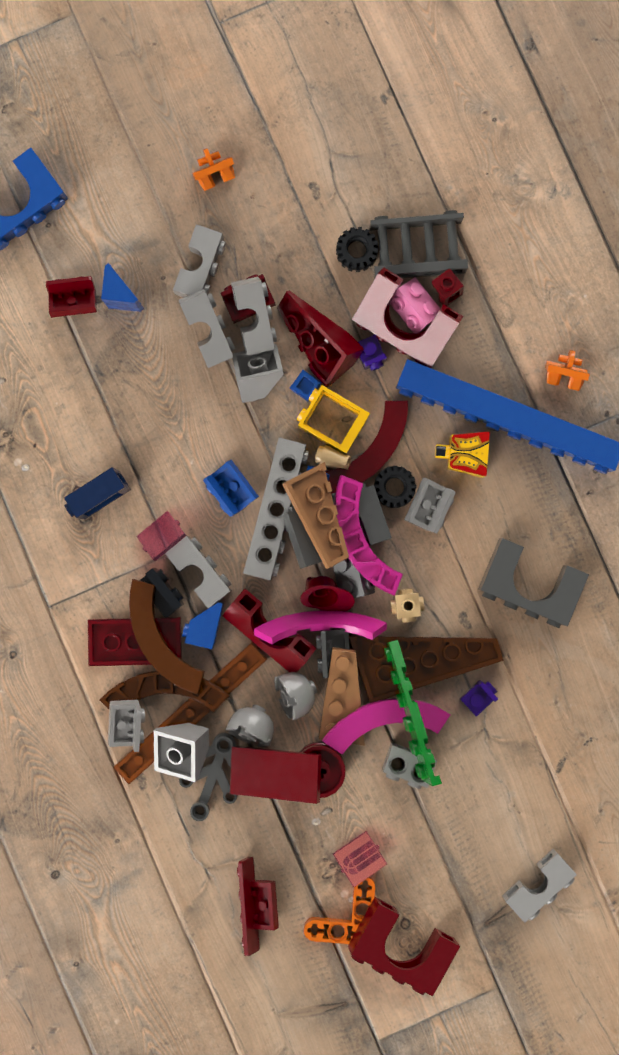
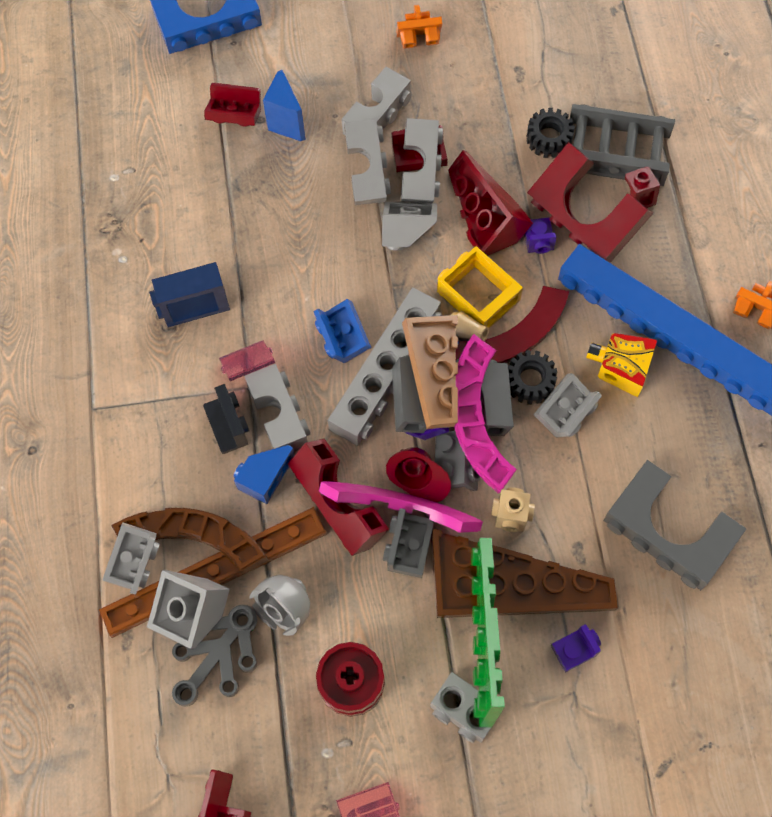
camera: 15 degrees right, 20 degrees down
dark red tile [87,617,182,666] -> none
reddish brown tile [129,579,205,694] -> none
dark red tile [230,746,321,804] -> none
light grey cylinder [274,672,317,720] -> none
blue tile [290,370,322,402] -> none
medium nougat wing [318,647,365,746] -> none
dark pink tile [322,698,451,755] -> none
bright pink bracket [390,277,440,333] -> none

